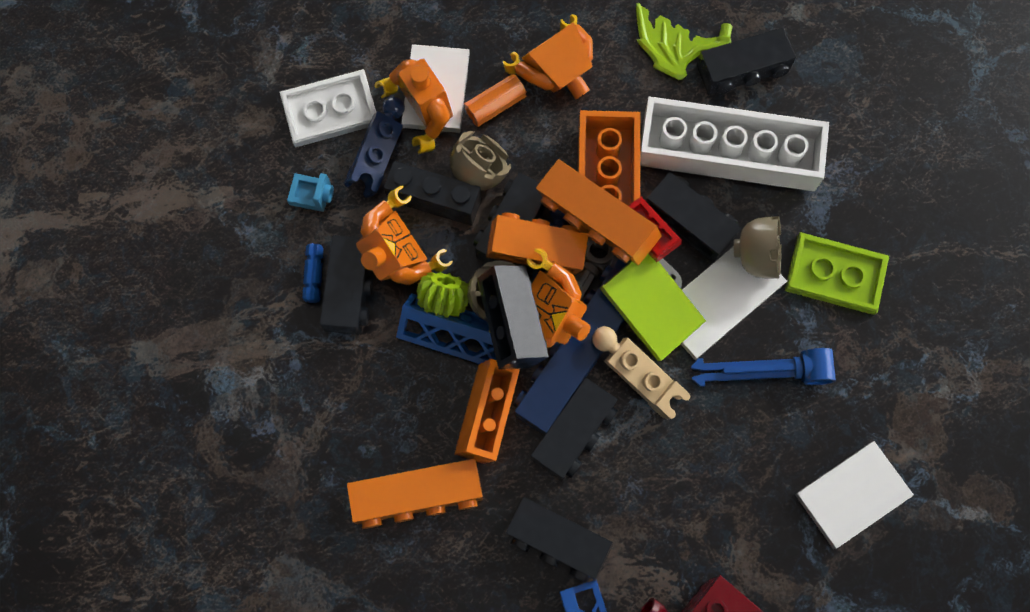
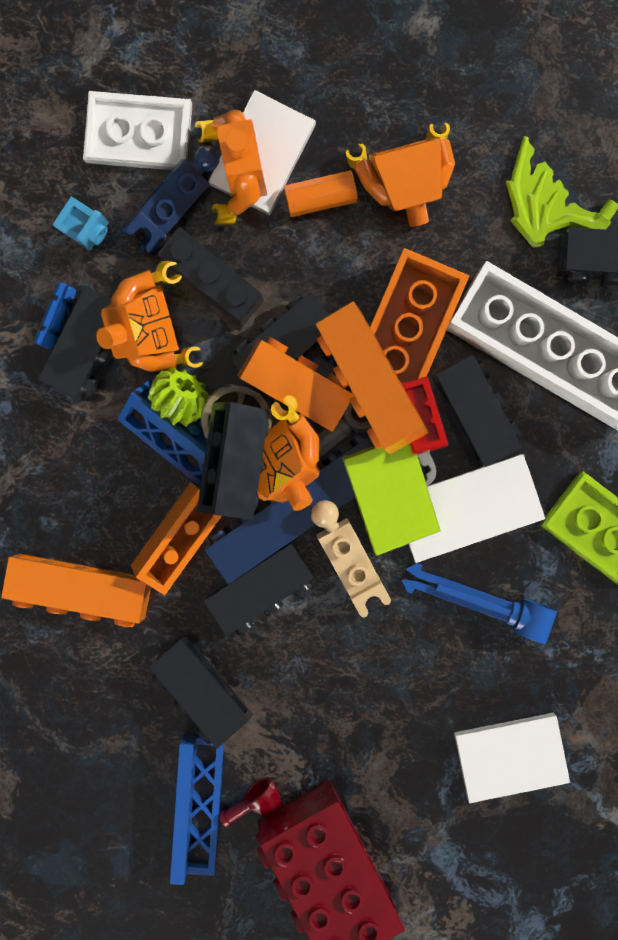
camera: 20 degrees right, 15 degrees up
dark tan cylinder [450,131,511,191] -> none
dark tan cylinder [734,216,781,279] -> none

